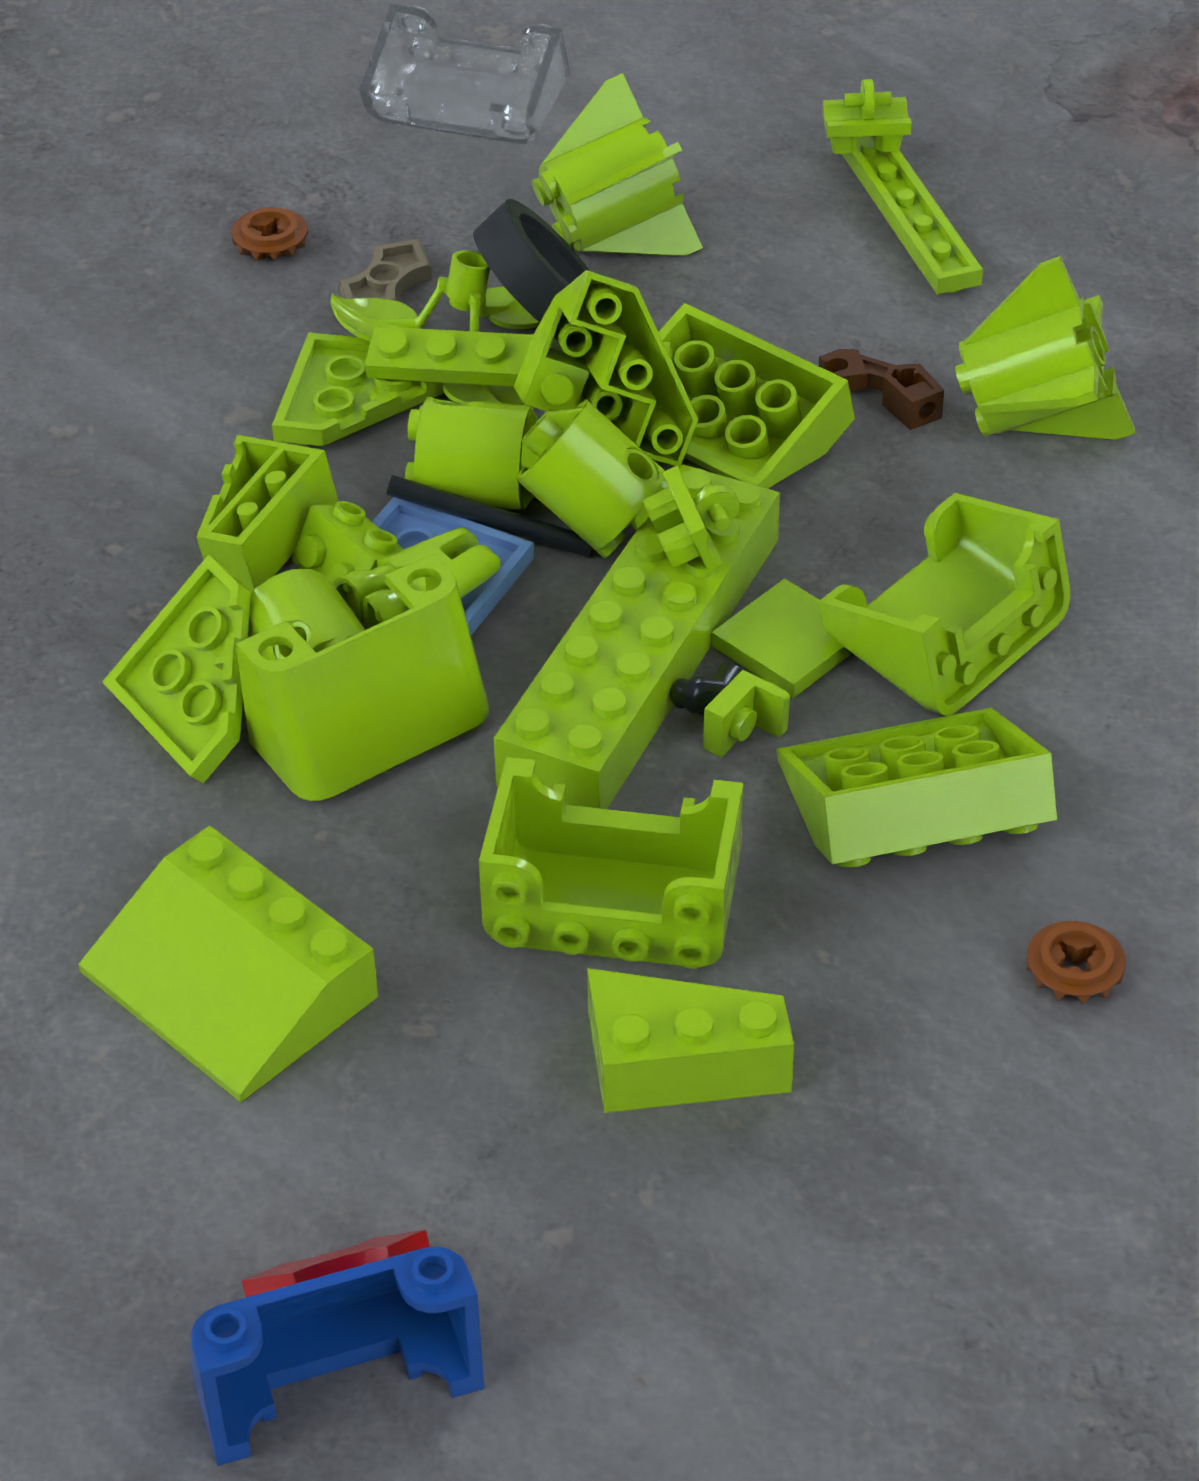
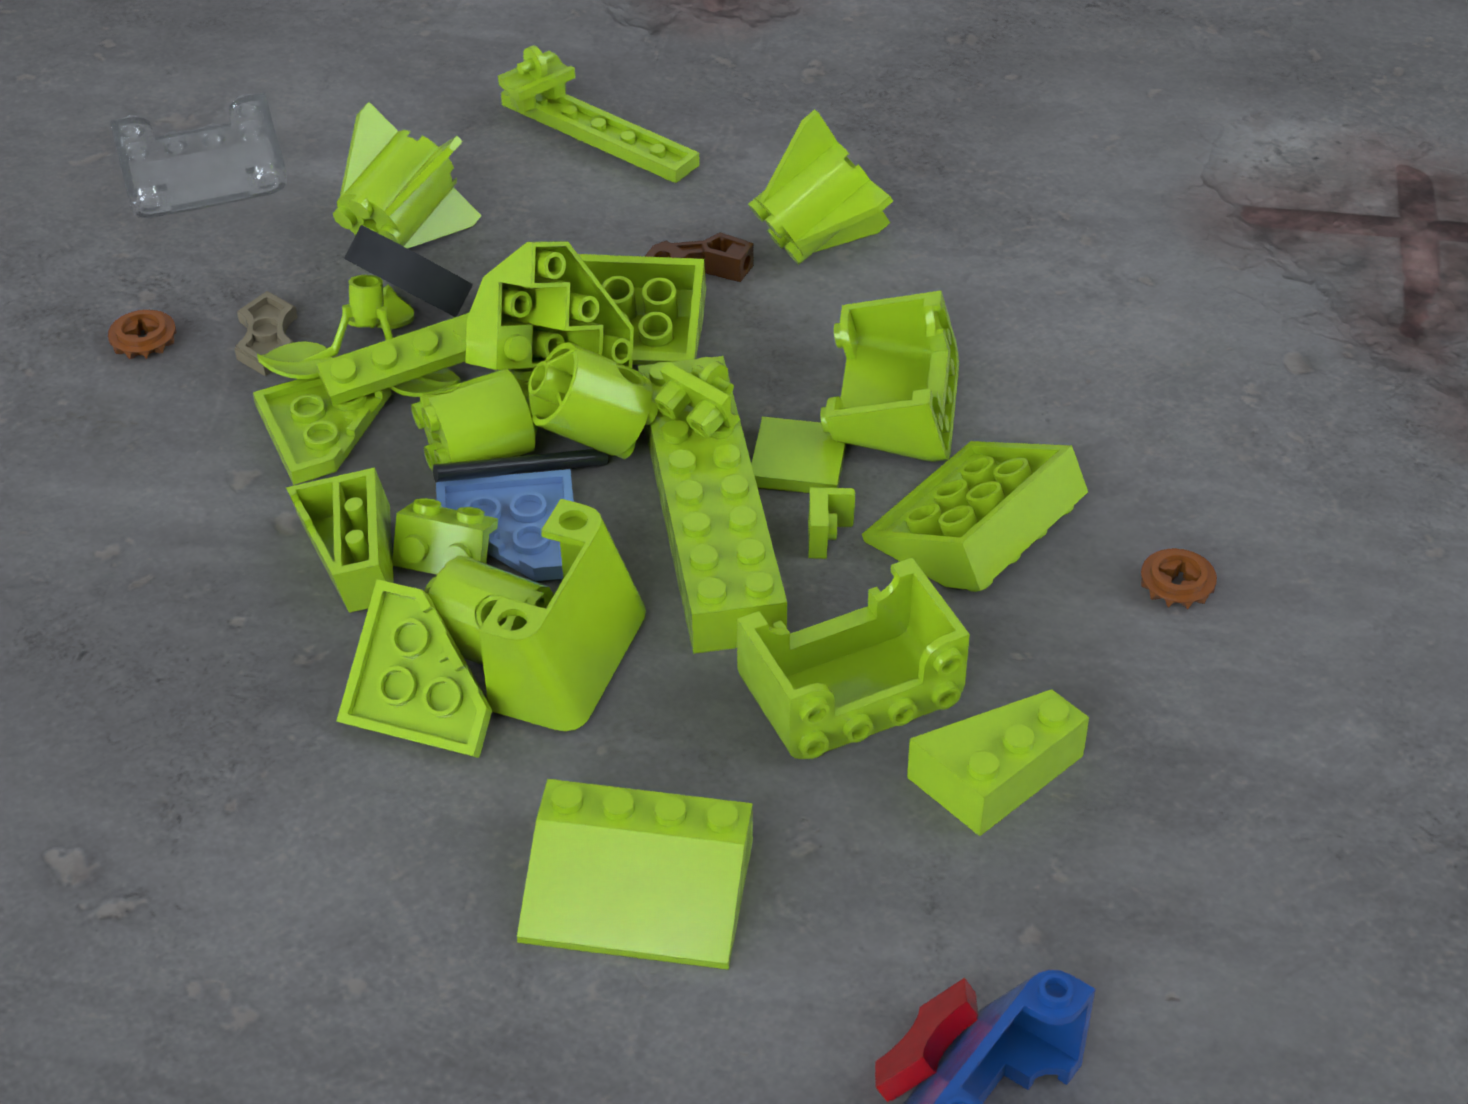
camera: 35 degrees left, 0 degrees up
lime piece [333,527,501,629] -> none
black arm [670,662,742,715] -> none

